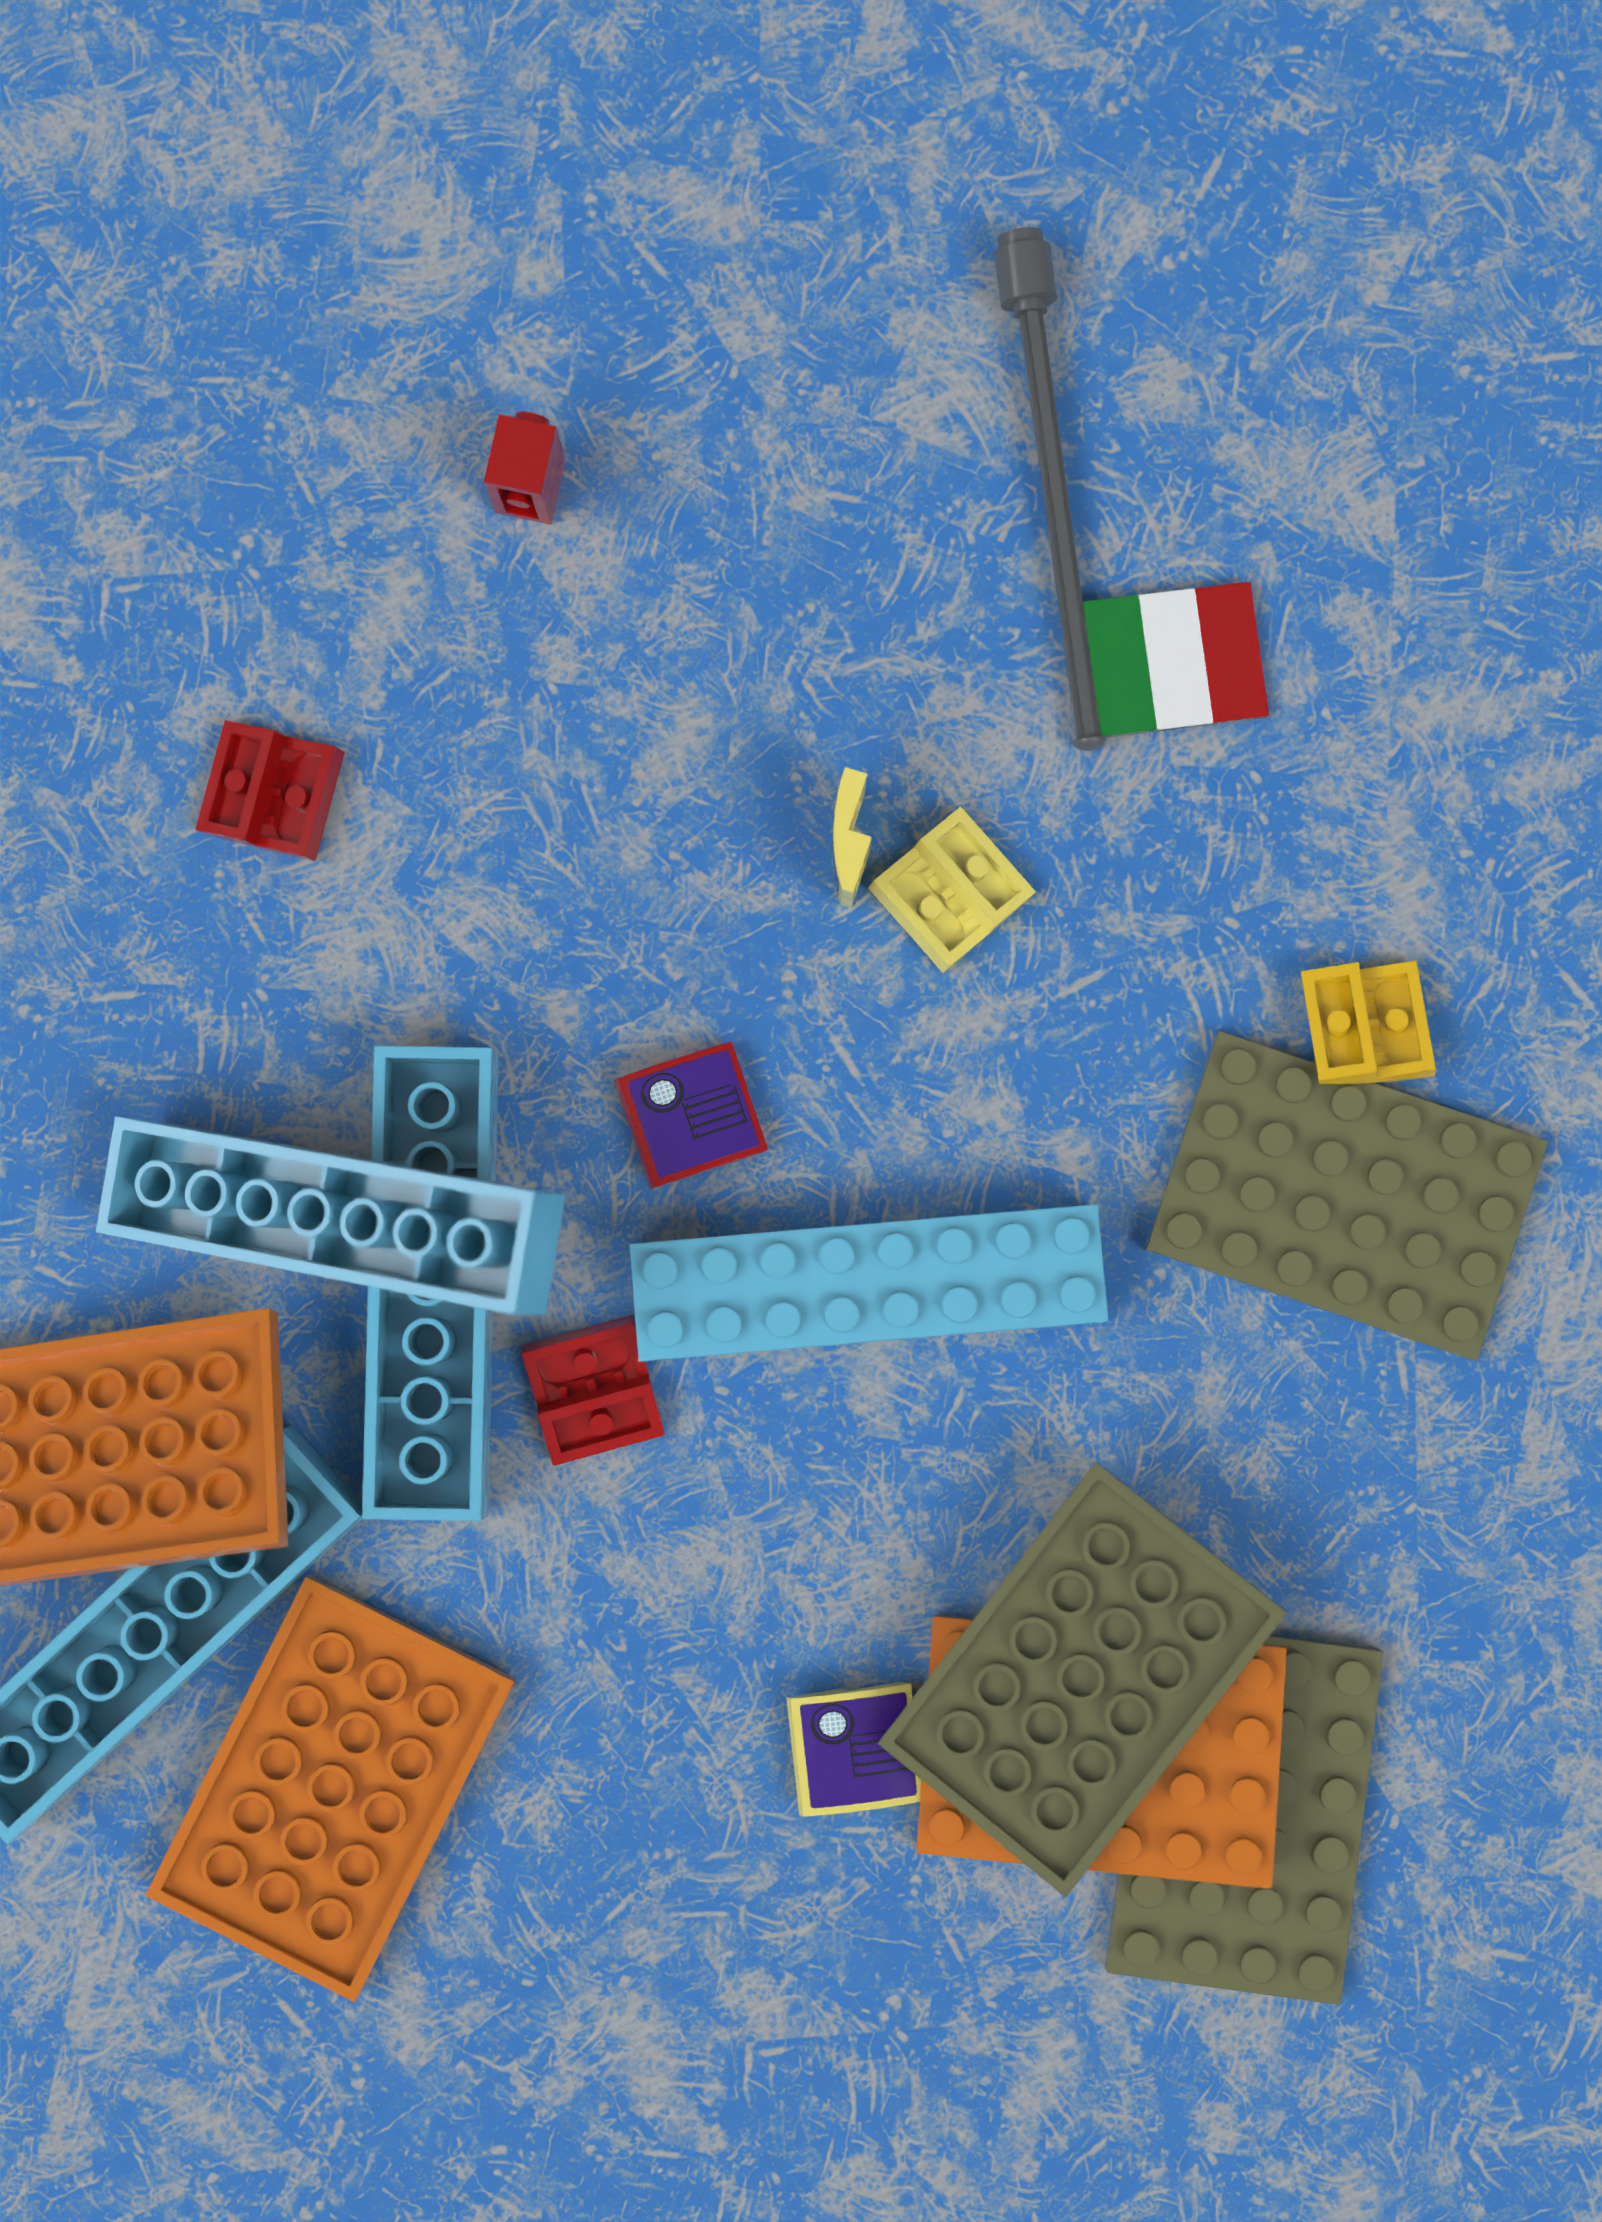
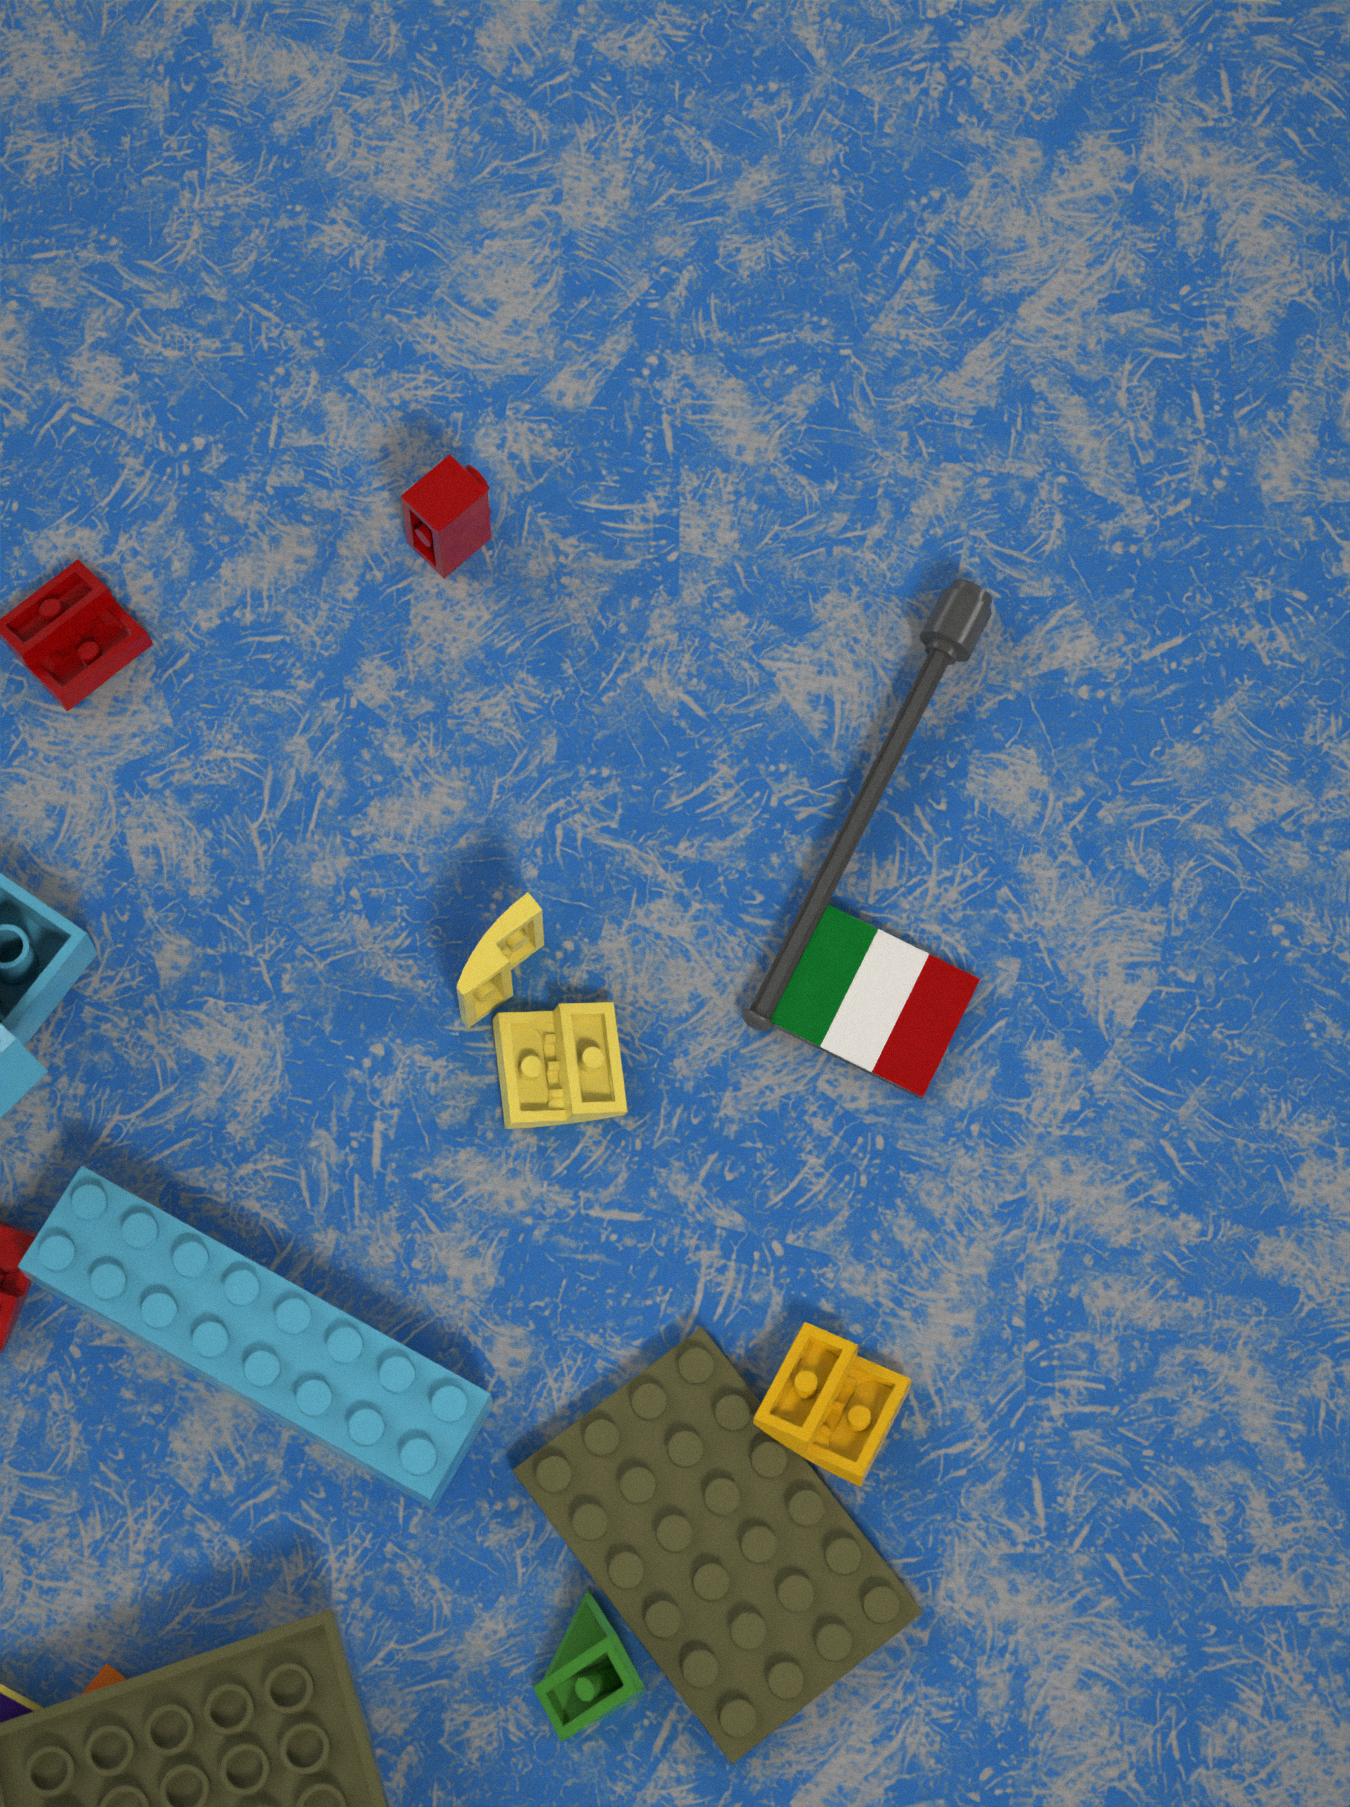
camera: 30 degrees right, 15 degrees down
dark purple slope [614,1041,768,1190] -> none
none -> bright green slope [533,1588,645,1742]

